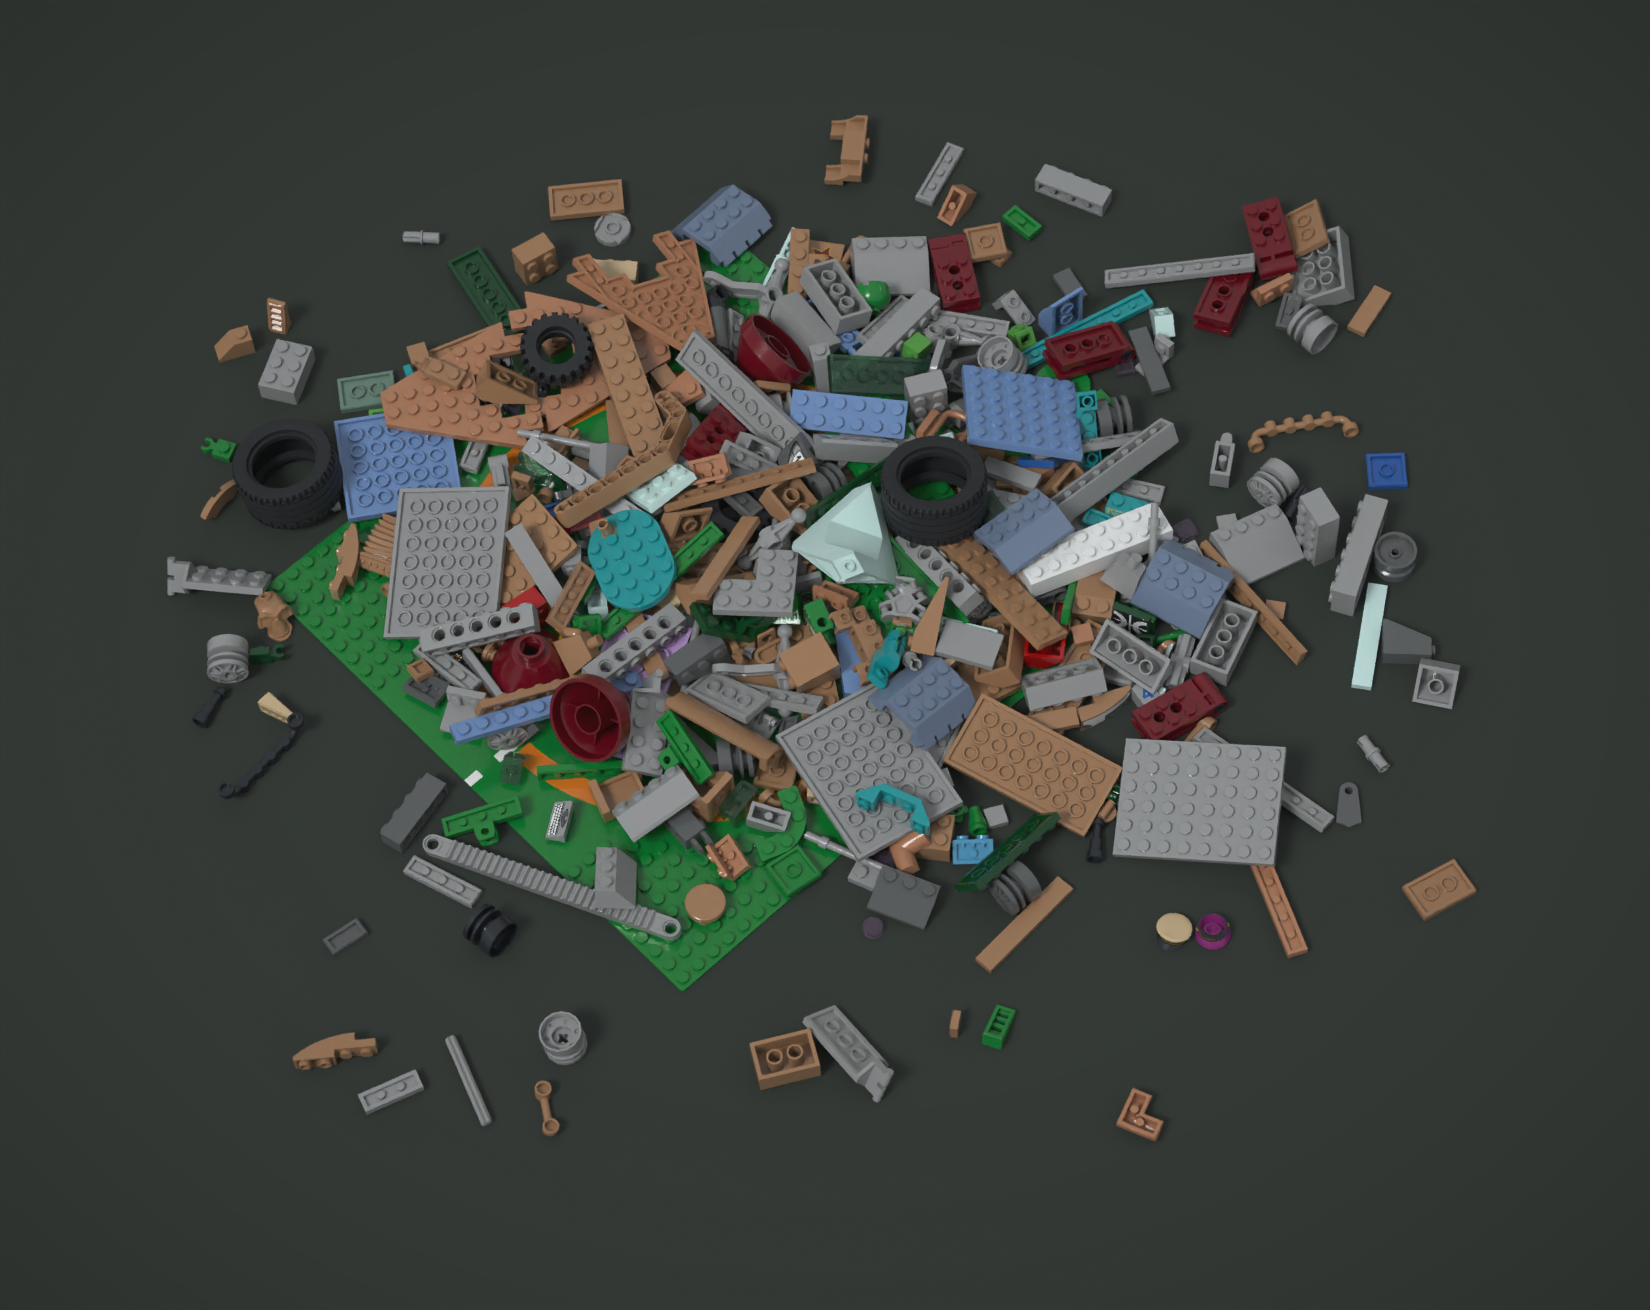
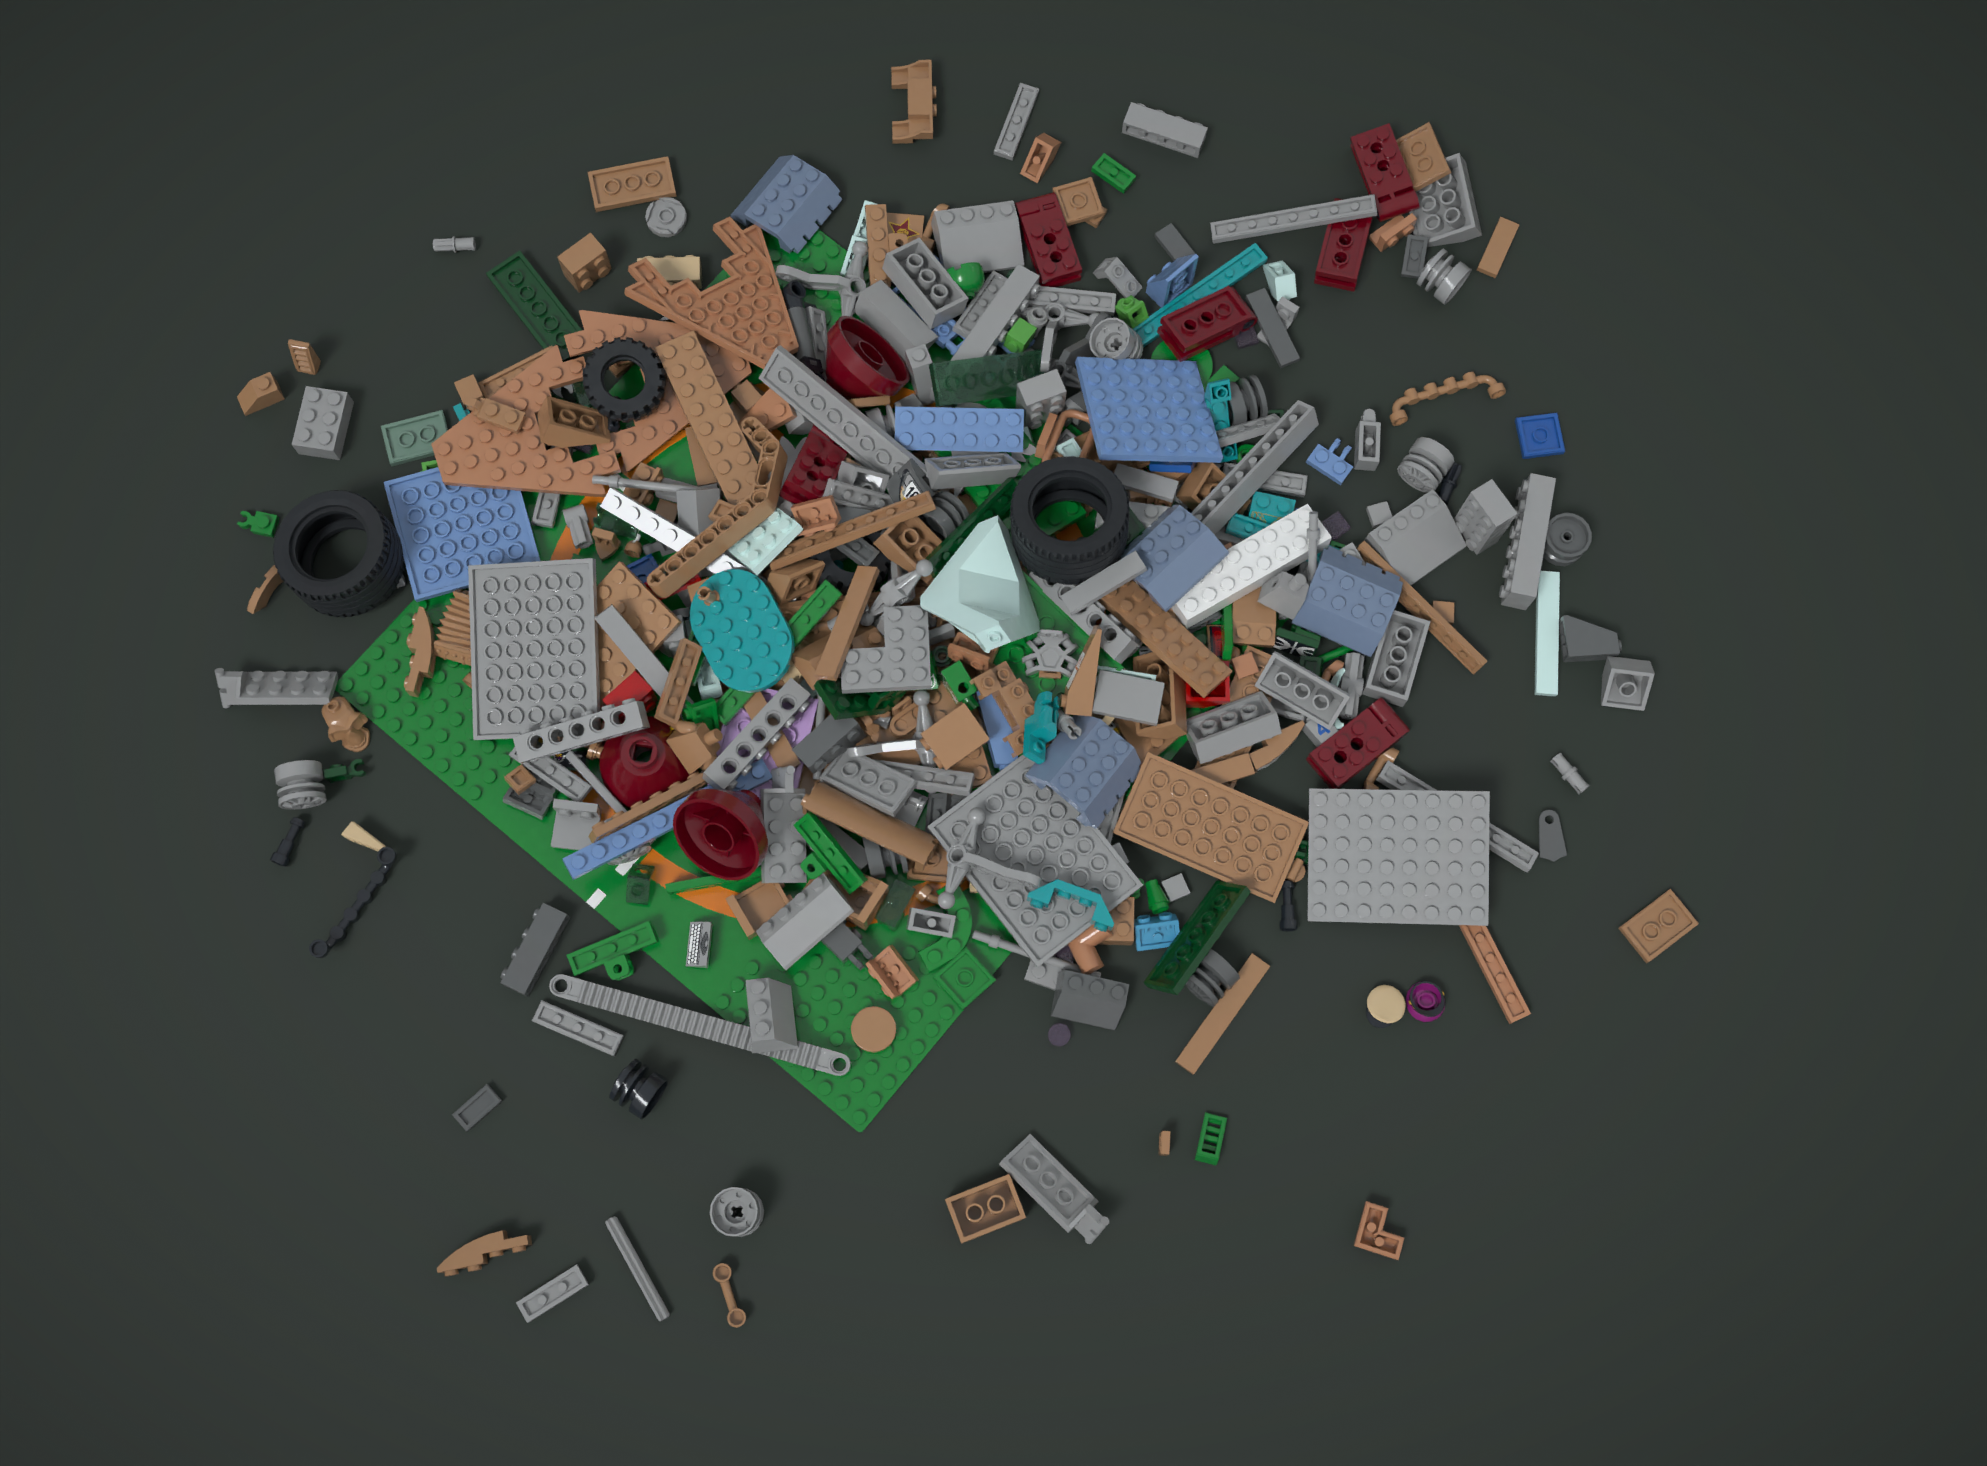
camera: 15 degrees left, 15 degrees up
none -> light grey piece [938,808,1042,909]
none -> light grey tile [1060,550,1147,616]
none -> medium blue hinge [1306,438,1353,486]

